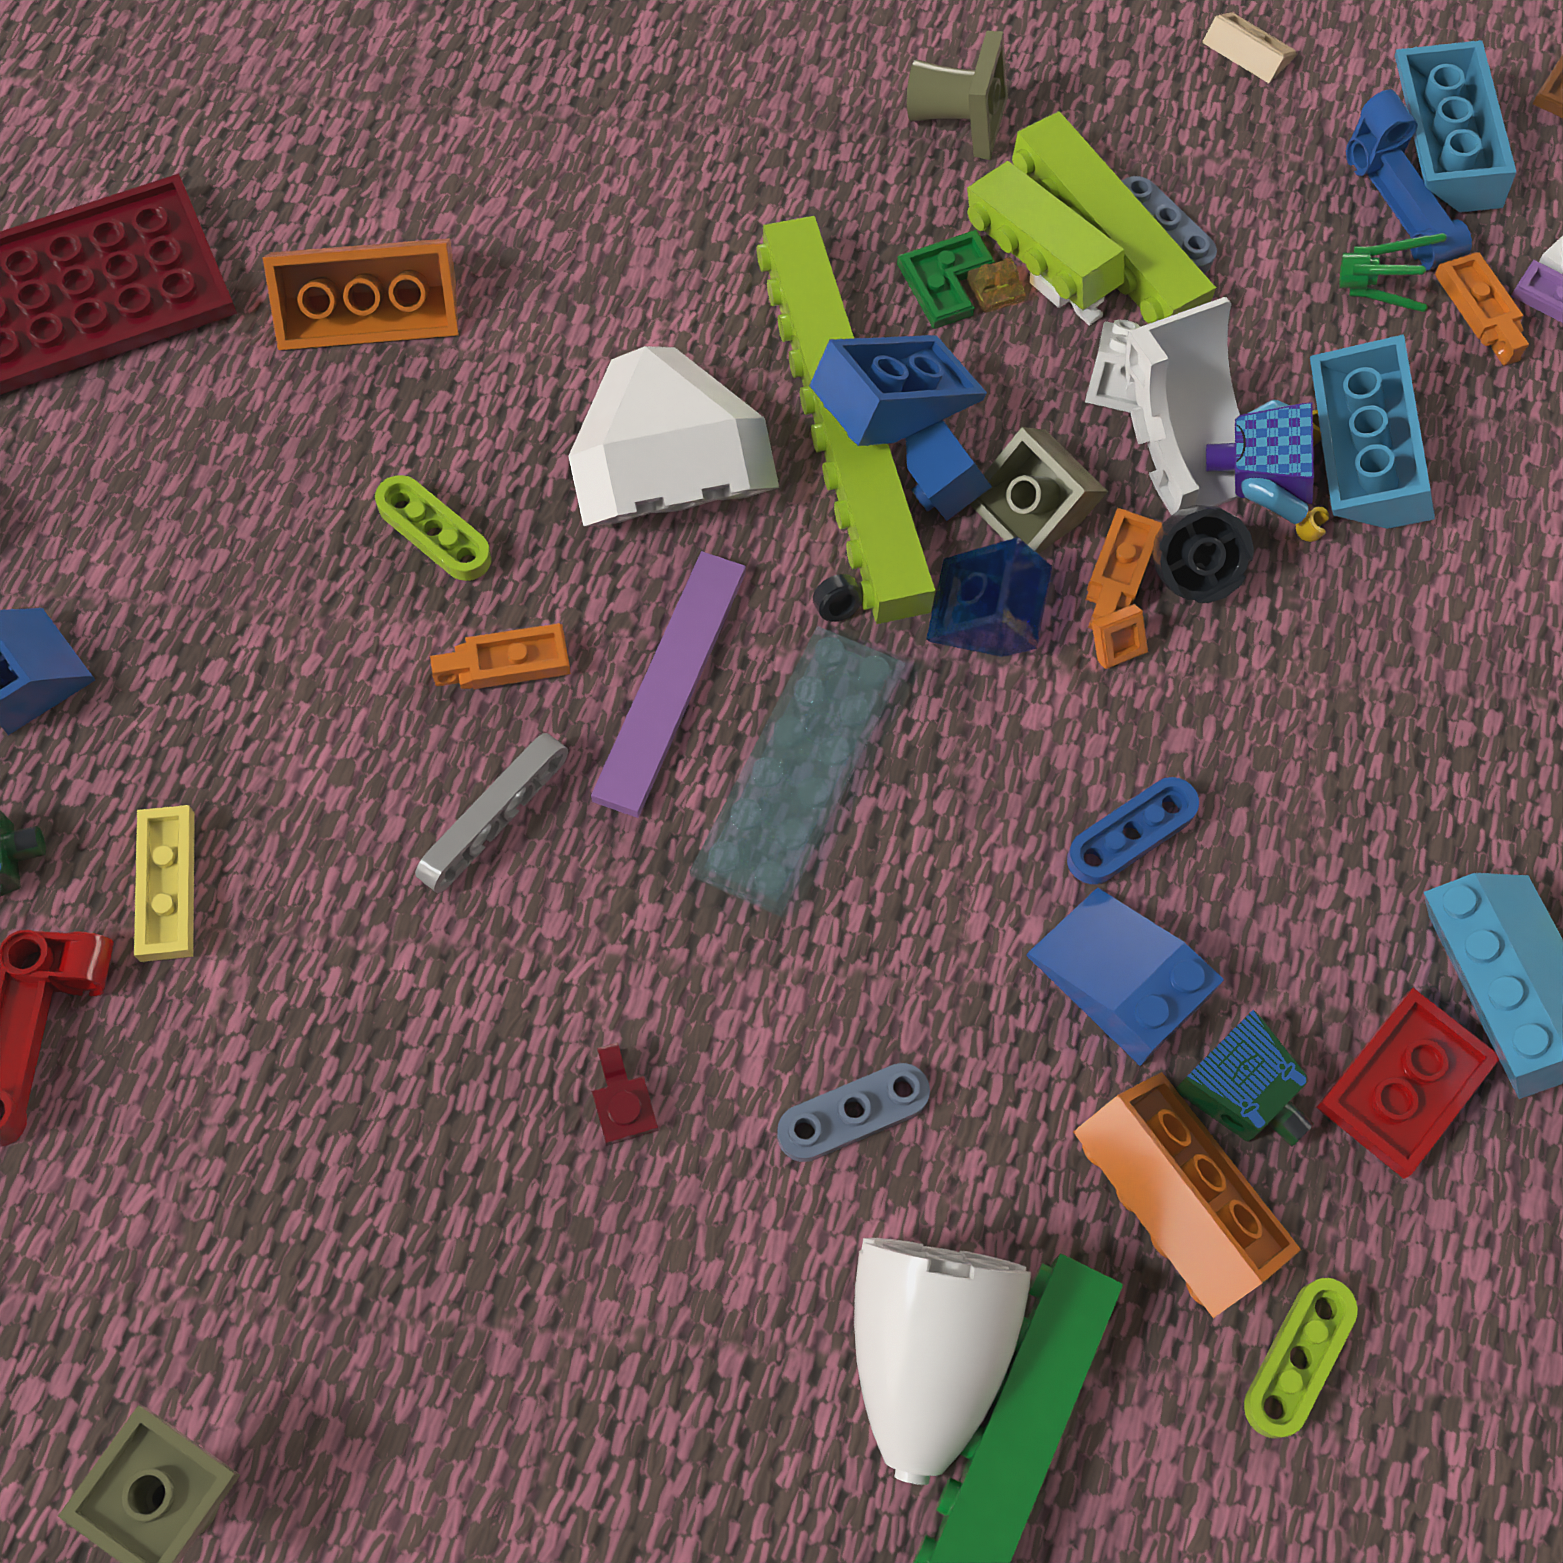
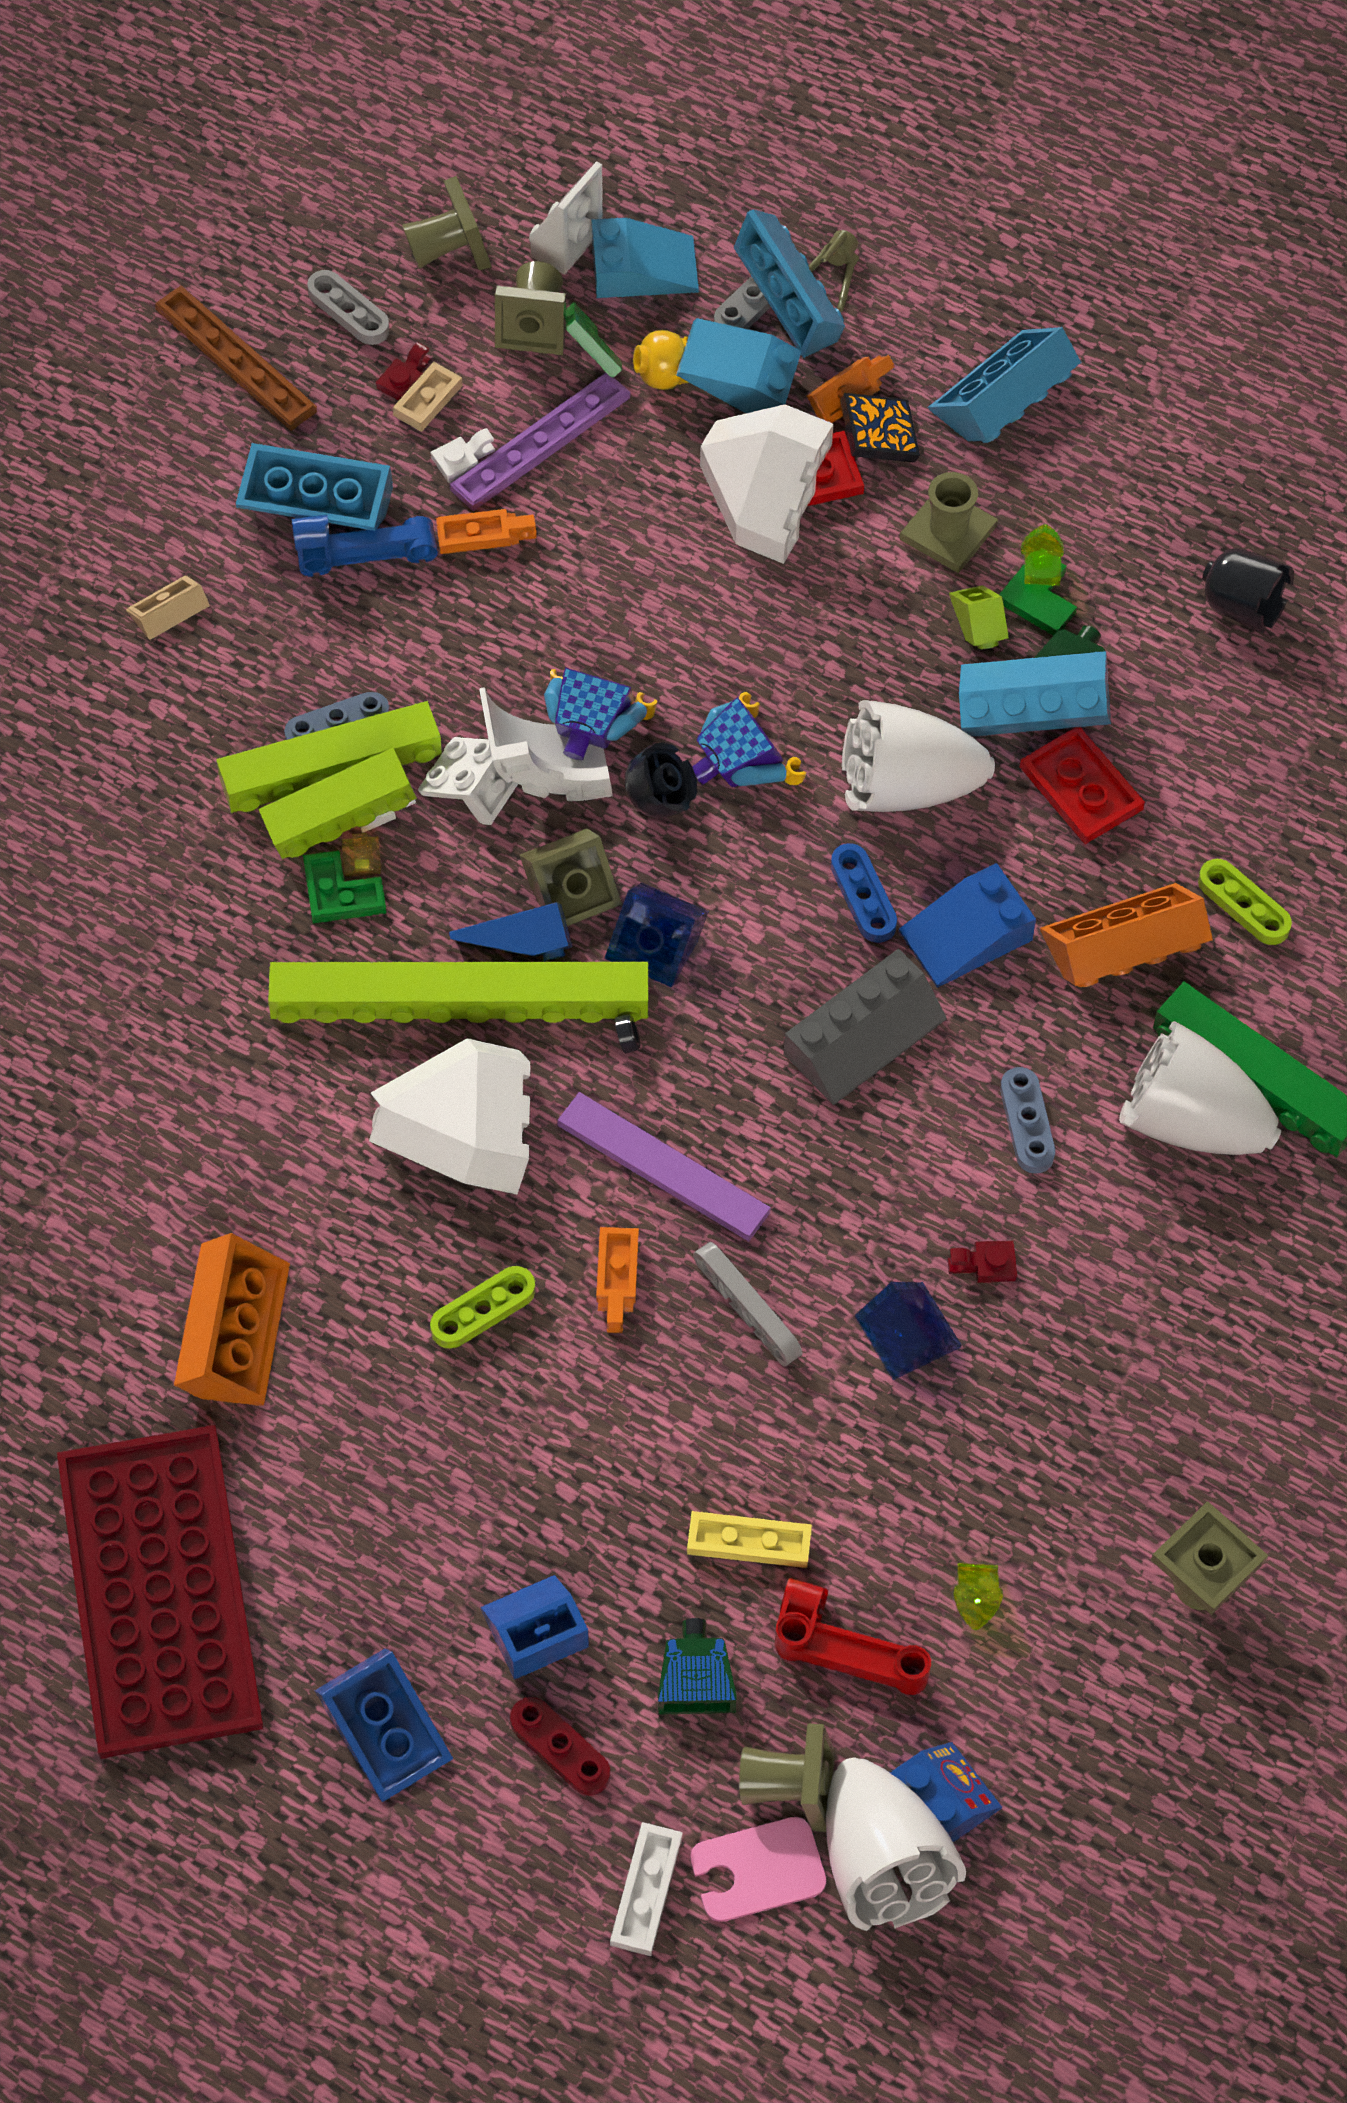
camera: 75 degrees left, 5 degrees down
clear light blue plate [690,626,906,917] -> none
blue slope [809,335,987,446] -> none
olive plant [907,31,1008,160] -> none
orange hinge [1085,508,1162,630] -> none
orange tile [1091,604,1148,669] -> none
dark green torso [1176,1010,1314,1147] -> none
dark azure slope [1310,334,1435,529] -> none
green plant [1339,233,1447,312] -> none
none -> torso [692,692,806,787]
none -> dark grey slope [783,948,947,1105]
none -> white cylinder [842,700,995,812]
none -> clear blue slope [855,1282,962,1380]
none -> clear neon green tile [953,1563,1003,1630]

